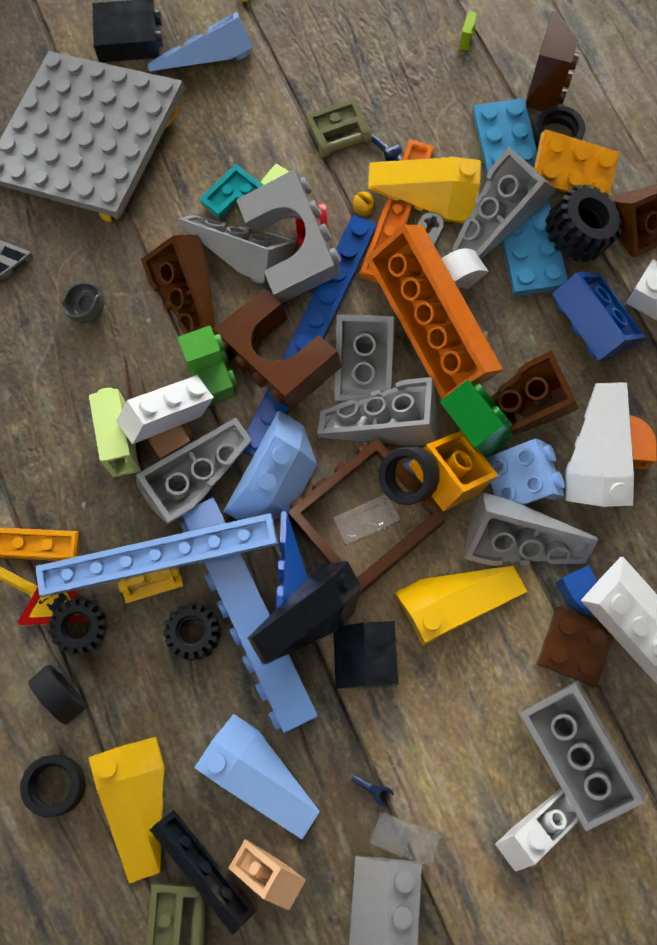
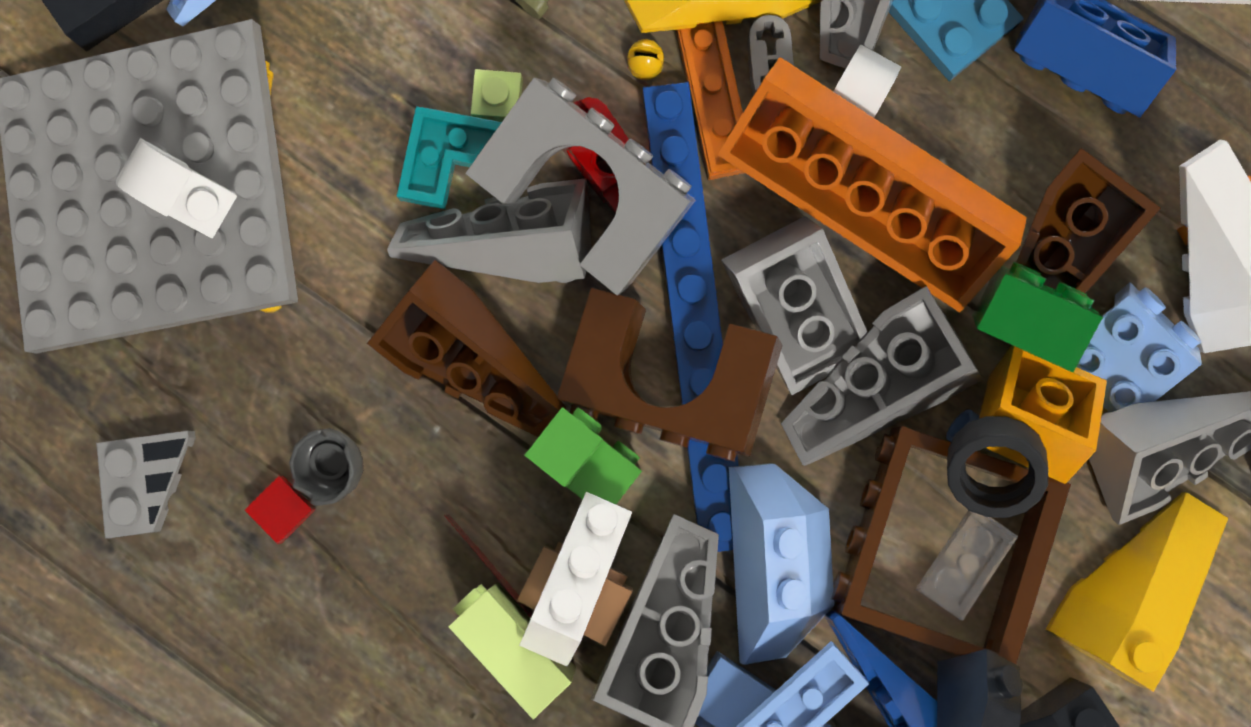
camera: 30 degrees left, 10 degrees up
none -> white brick [116,138,237,239]
none -> red tile [245,476,316,544]

